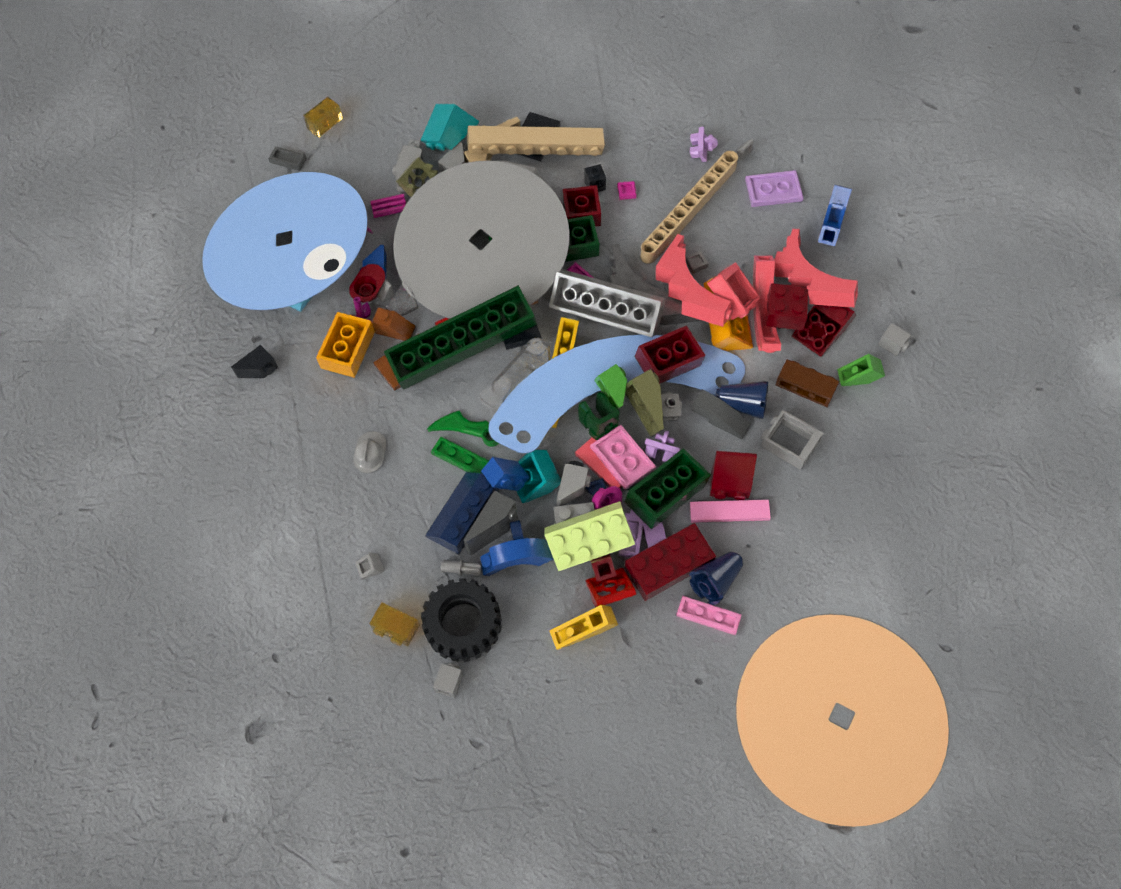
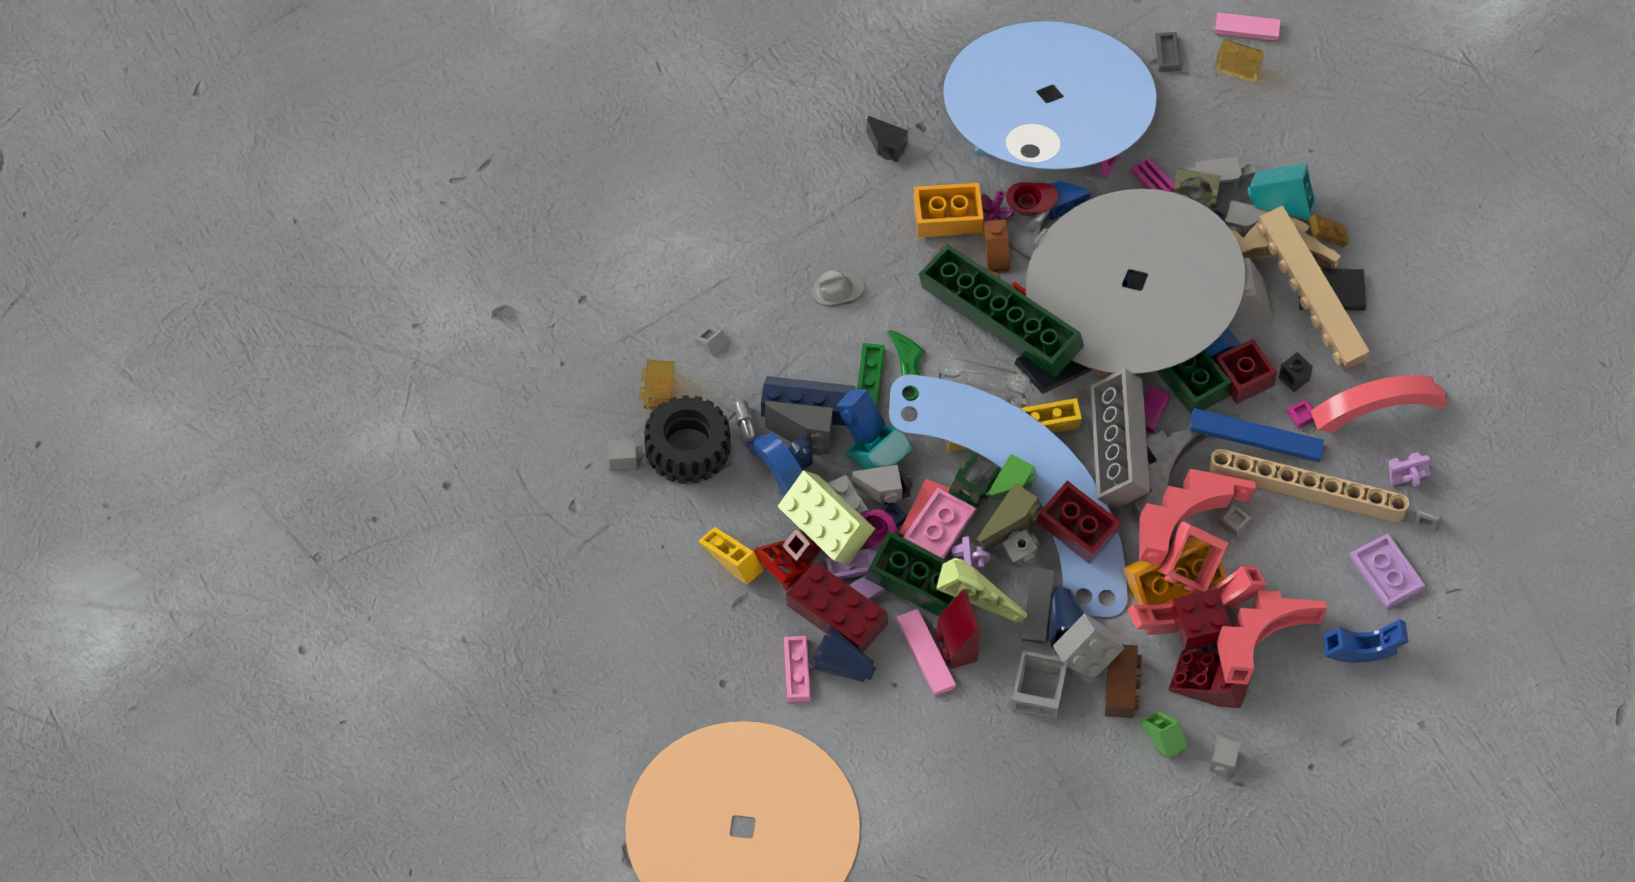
camera: 65 degrees right, 5 degrees down
none -> yellowish green wedge [936,558,1027,623]
none -> light grey brick [1053,613,1125,681]
none -> blue tile [1190,408,1324,462]
none -> bright pink tile [1215,12,1280,41]
none -> pearl gold plate [1309,214,1349,247]
none -> coral arch [1311,375,1448,433]

